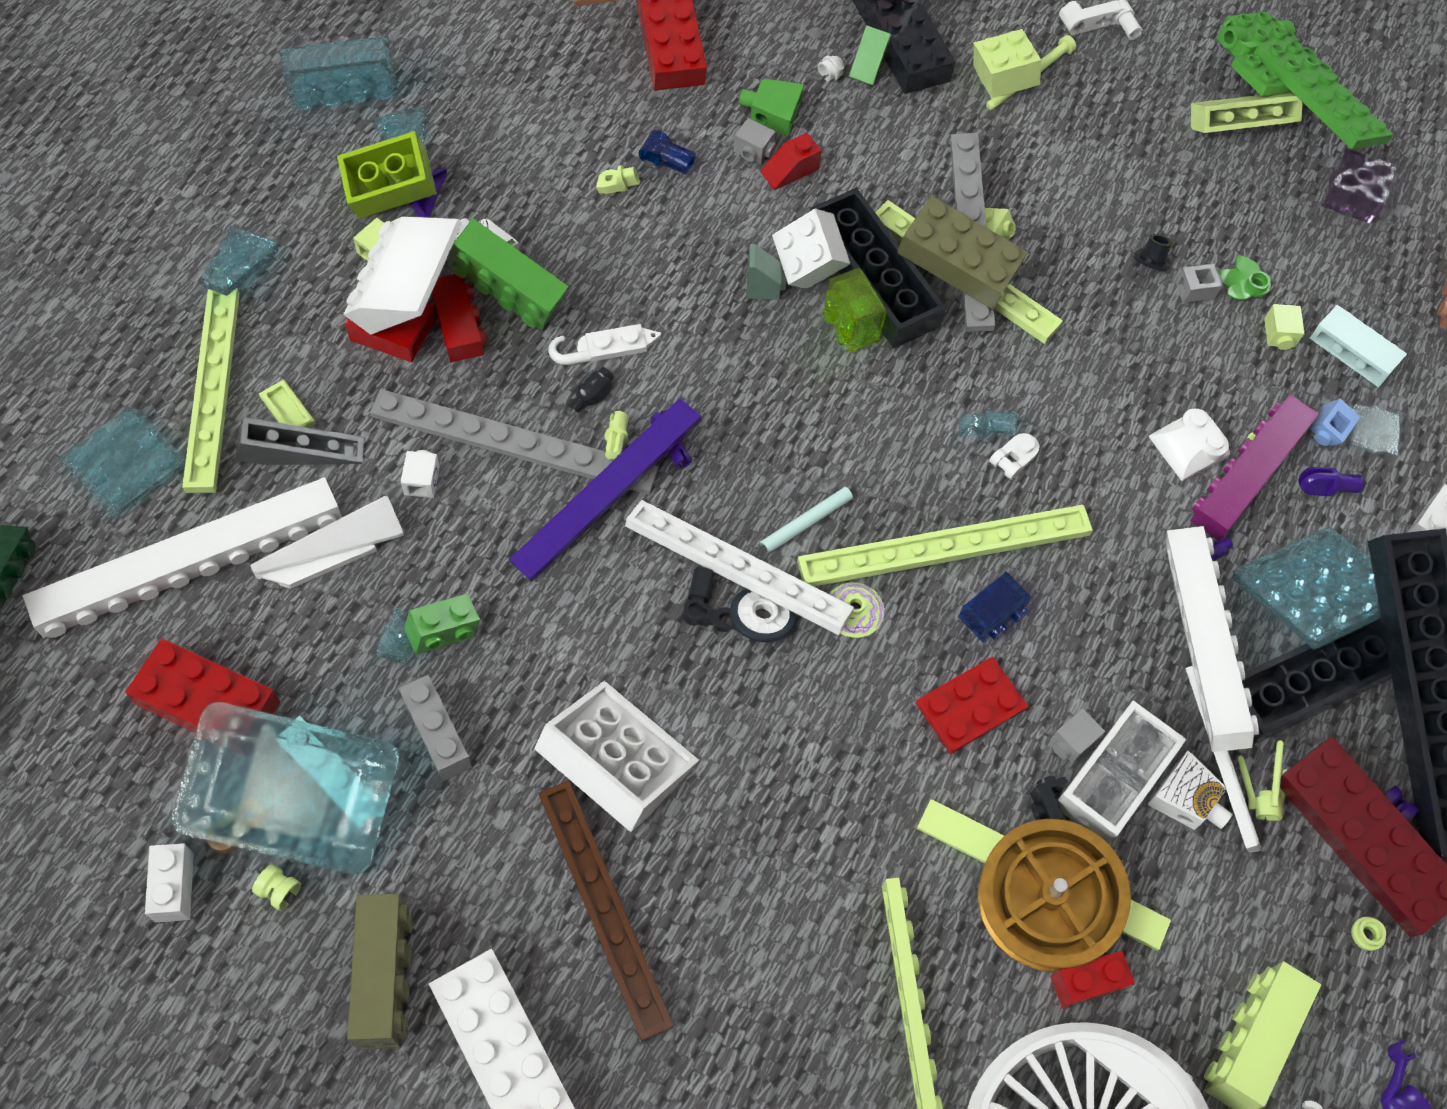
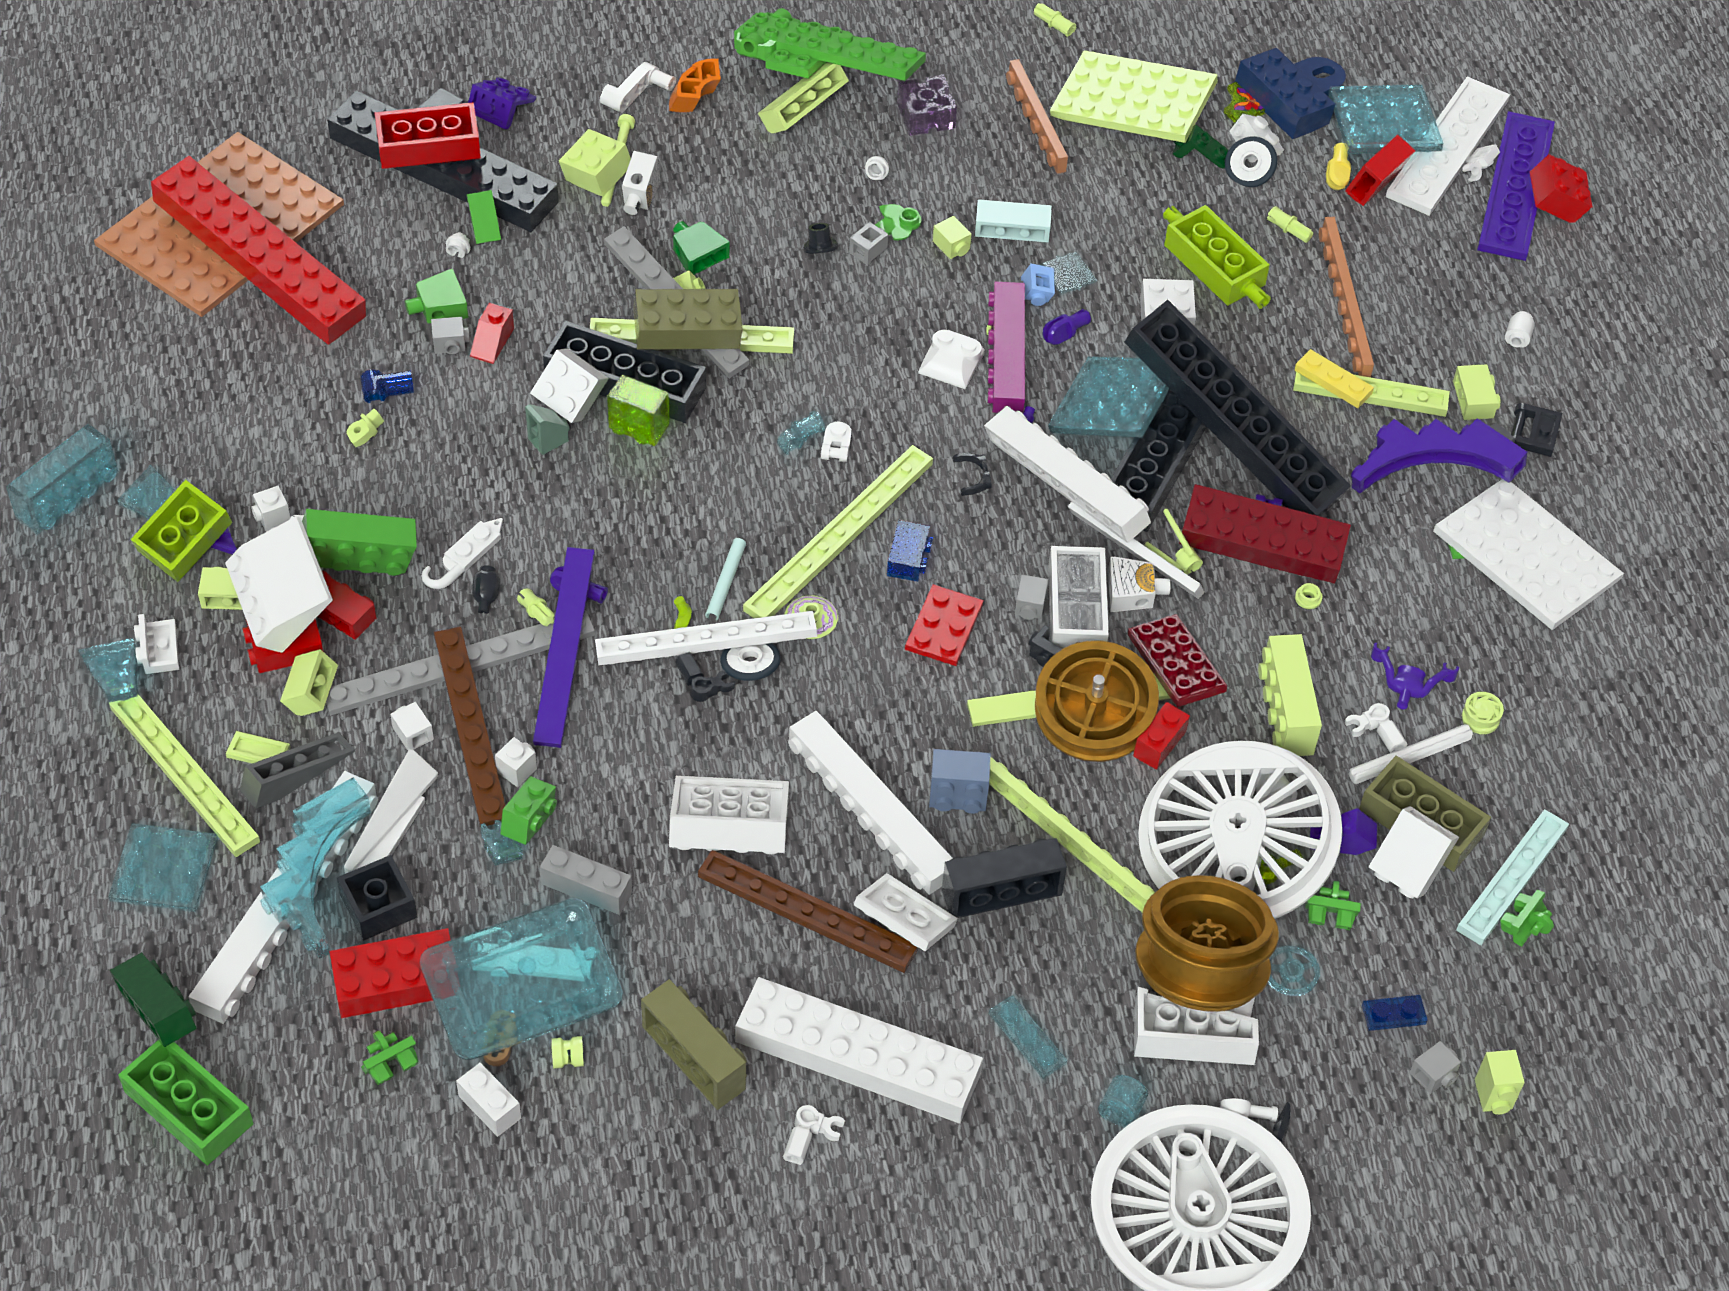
camera: 35 degrees left, 10 degrees down
none -> white bracket [134,614,179,674]
none -> white brick [251,486,290,532]
none -> clear light blue arch [260,777,371,959]
none -> yellowish green brick [280,650,338,716]
none -> black brick [336,855,418,941]
none -> bright green hips [361,1030,419,1085]
none -> reddish brown plate [434,627,505,827]
none -> white brick [495,737,537,787]
none -> white torso [622,151,661,215]
none -> orange brick [669,59,721,112]
none -> torso [673,221,730,275]
none -> lime bar [674,596,692,629]
none -> white brick [788,711,952,895]
none -> white plate [854,873,958,951]
none -> white plate [865,156,889,180]
none -> sand blue brick [929,749,991,814]
none -> black brick [942,838,1067,918]
none -> black cap [952,453,992,496]
none -> dark red tile [1128,614,1227,707]

